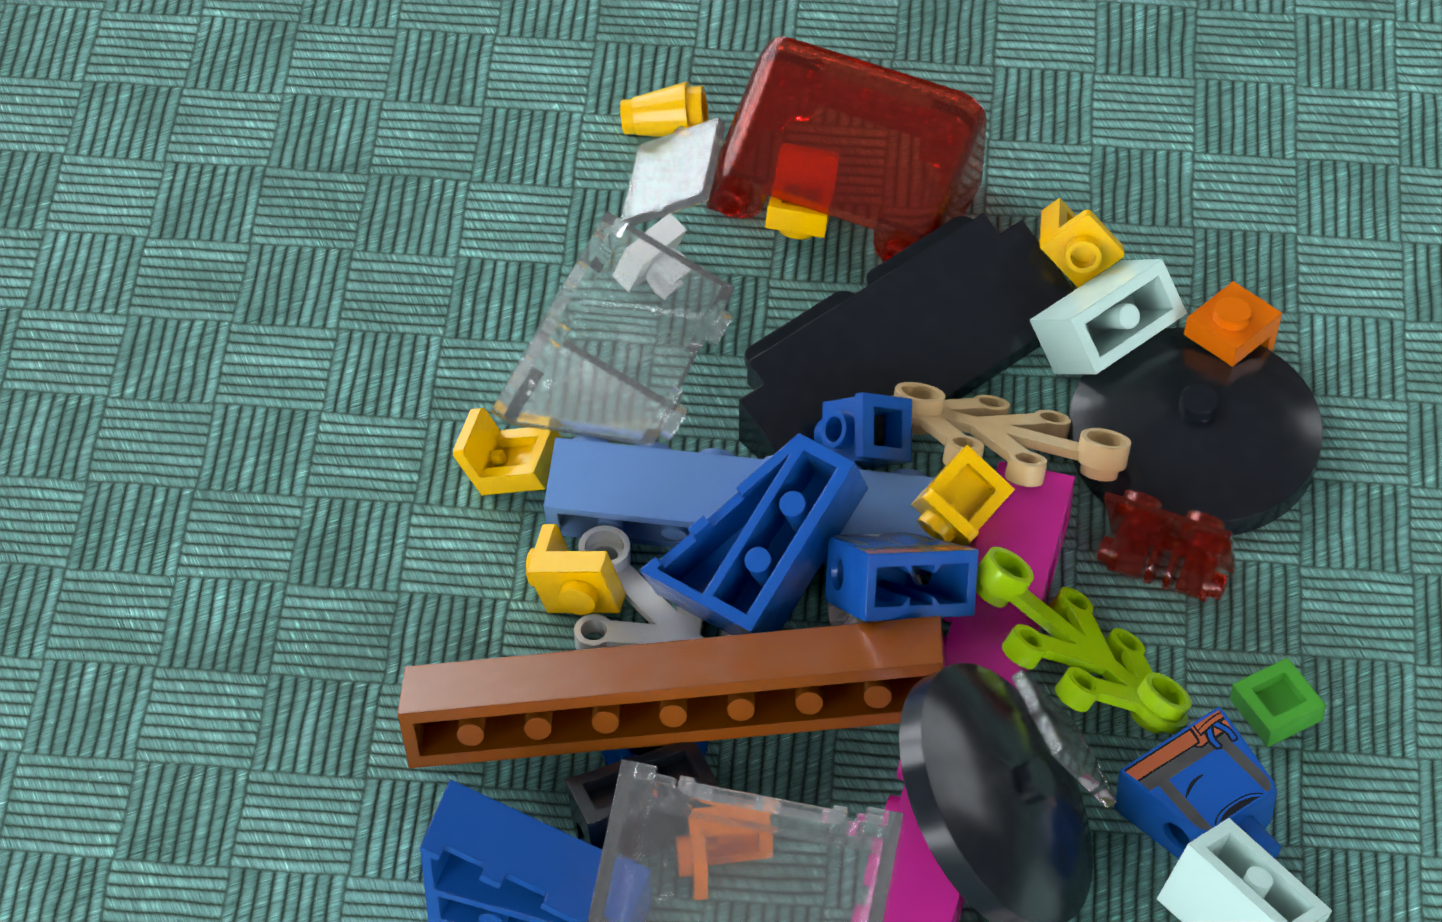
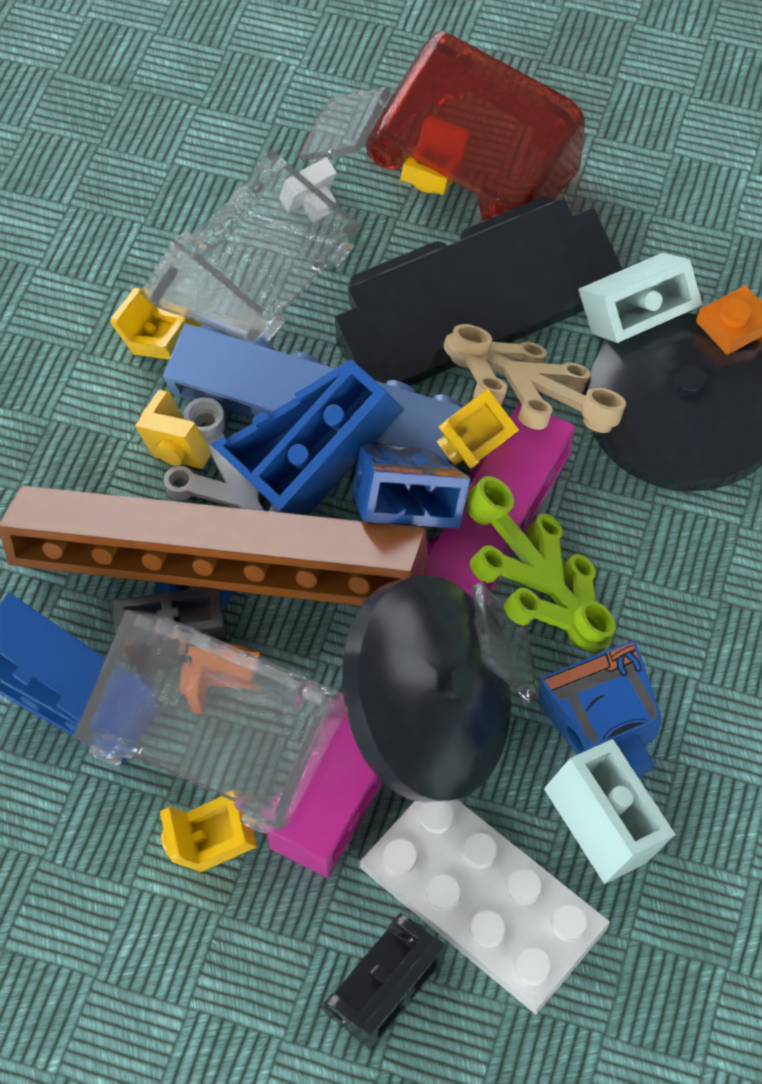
camera: 15 degrees right, 10 degrees up
yellow cone [620,81,709,140] -> none
blue brick [814,392,912,470] -> none
yellow bracket [1039,198,1124,288] -> none
clear red hinge [1097,490,1236,603] -> none
bright green plate [1230,657,1326,747] -> none

